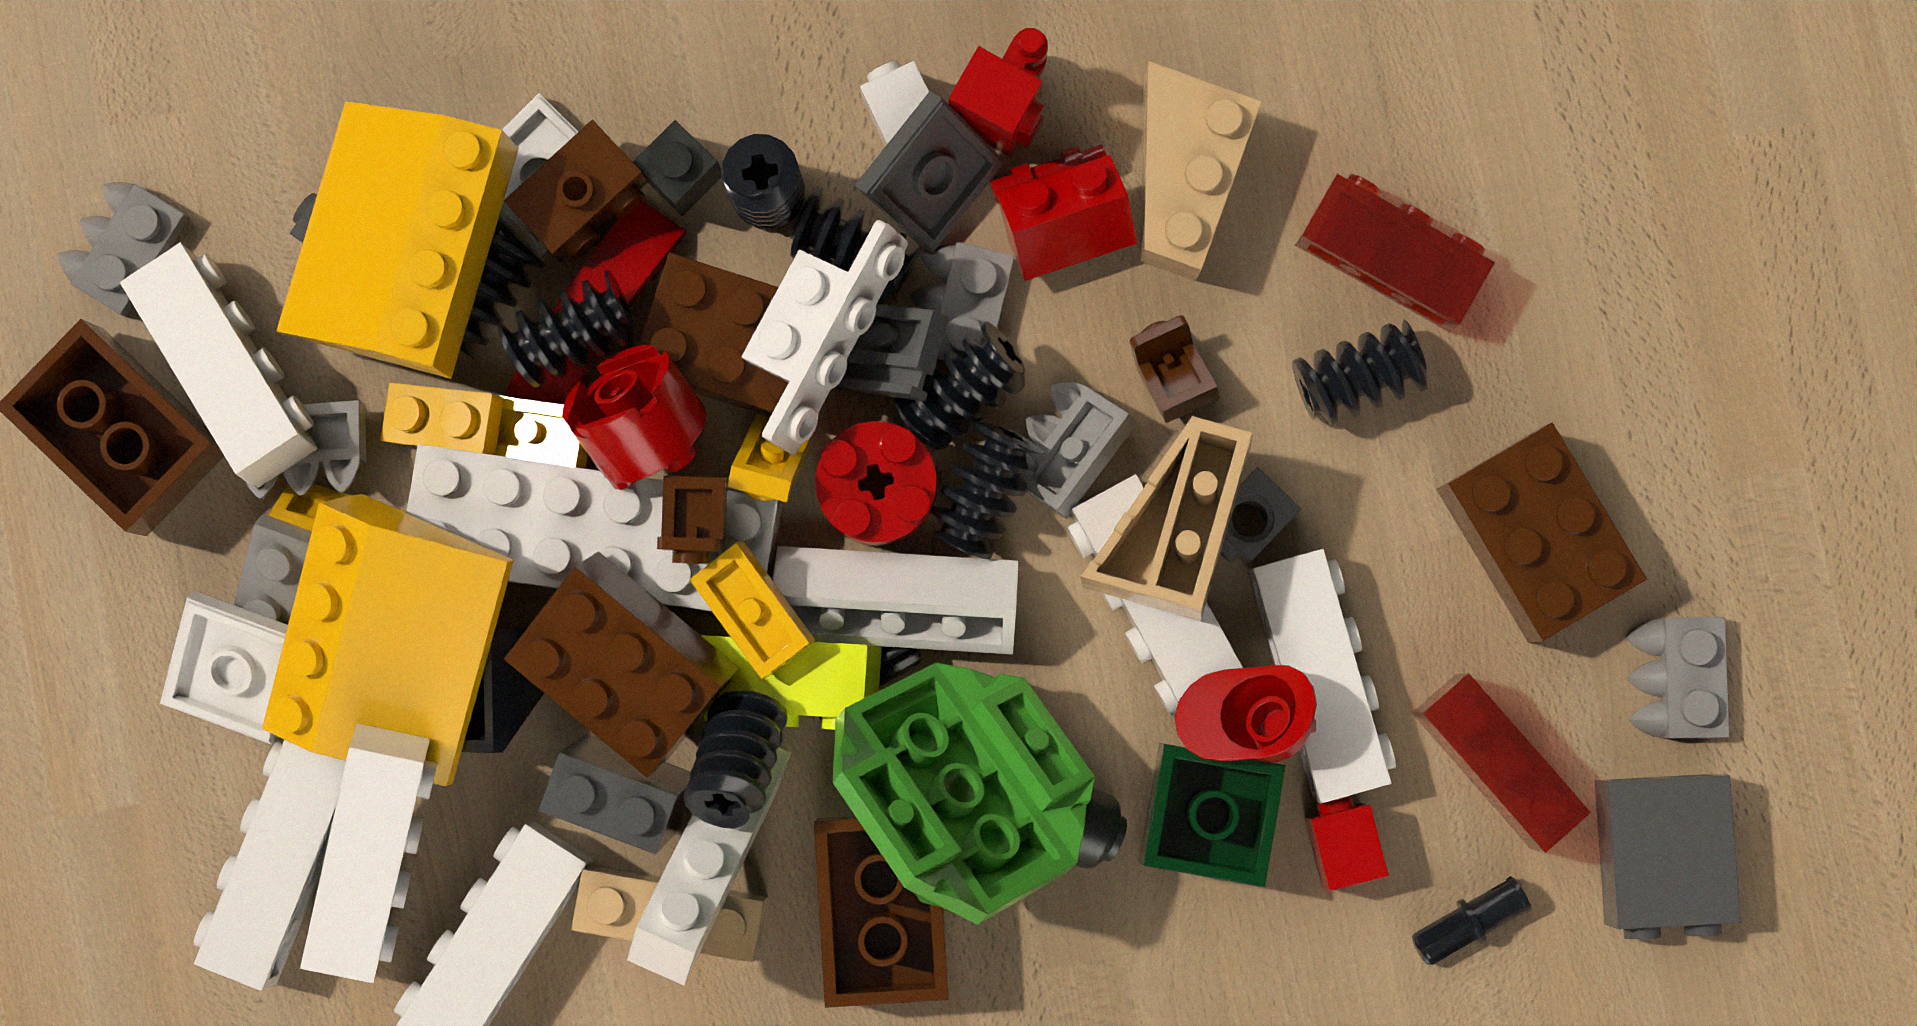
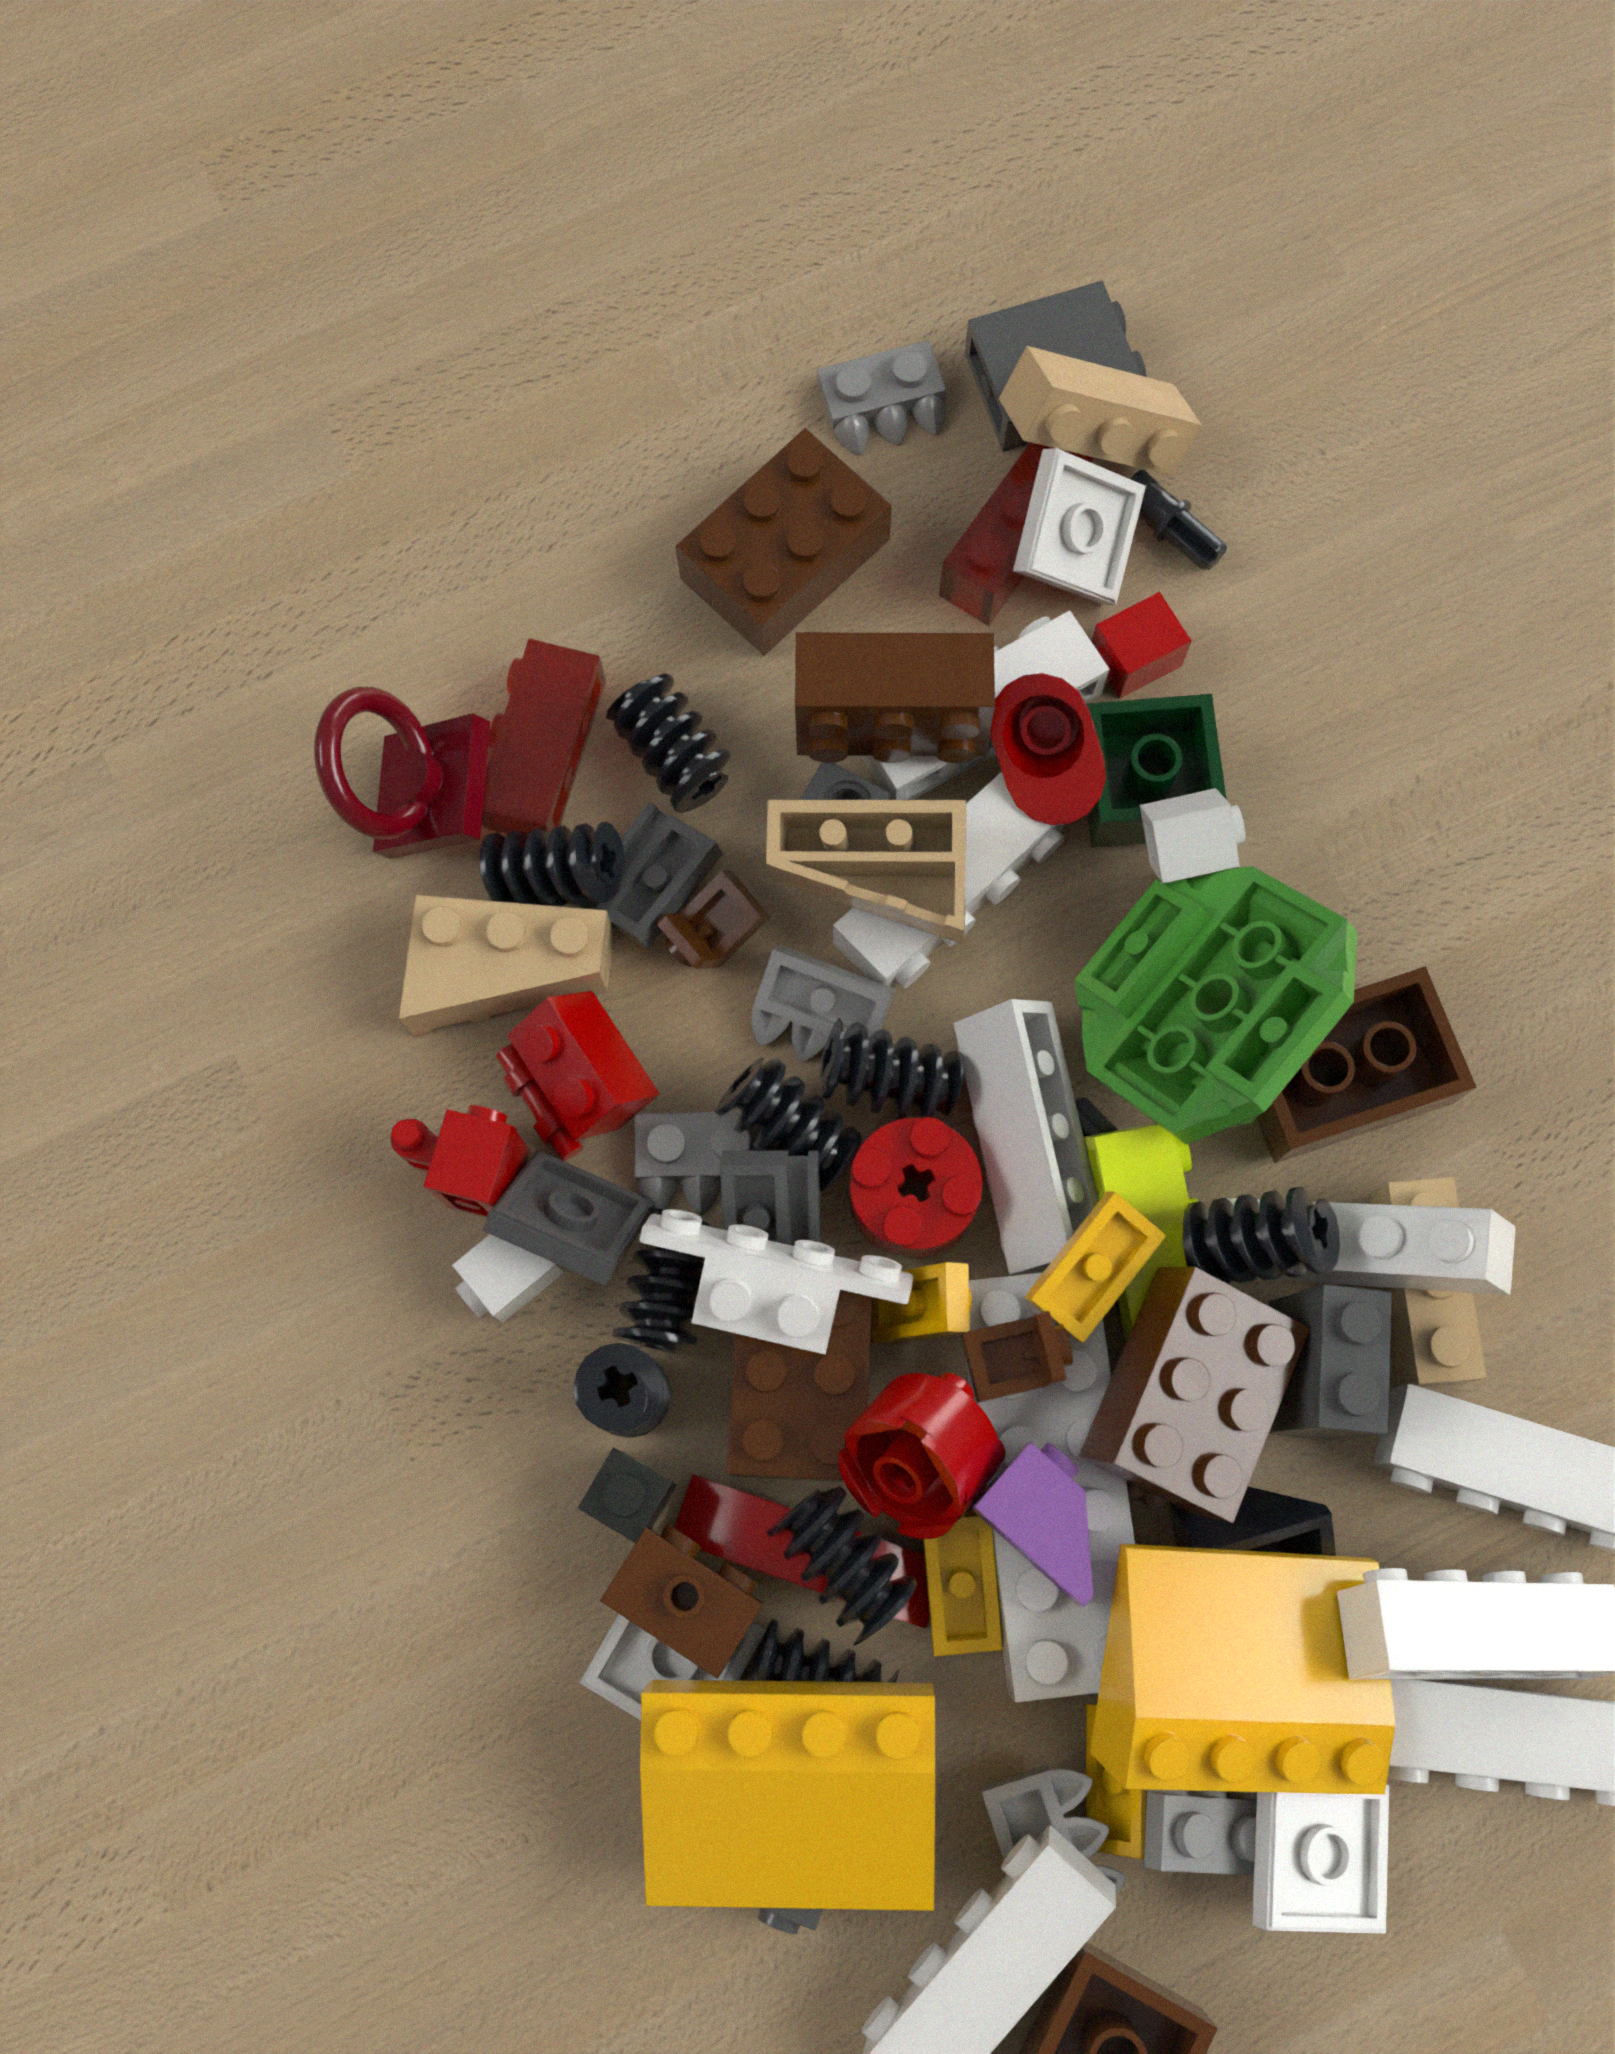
camera: 105 degrees left, 10 degrees down
yellow plate [380,382,504,455] -> none
none -> dark red tile [314,687,491,859]
none -> black piece [479,821,625,907]
none -> dark grey plate [580,802,723,950]
none -> reddish brown brick [795,632,995,763]
none -> medium lavender slope [970,1442,1094,1607]
none -> tan brick [999,346,1202,476]
none -> white tile [1013,448,1146,605]
none -> white brick [1140,788,1246,884]

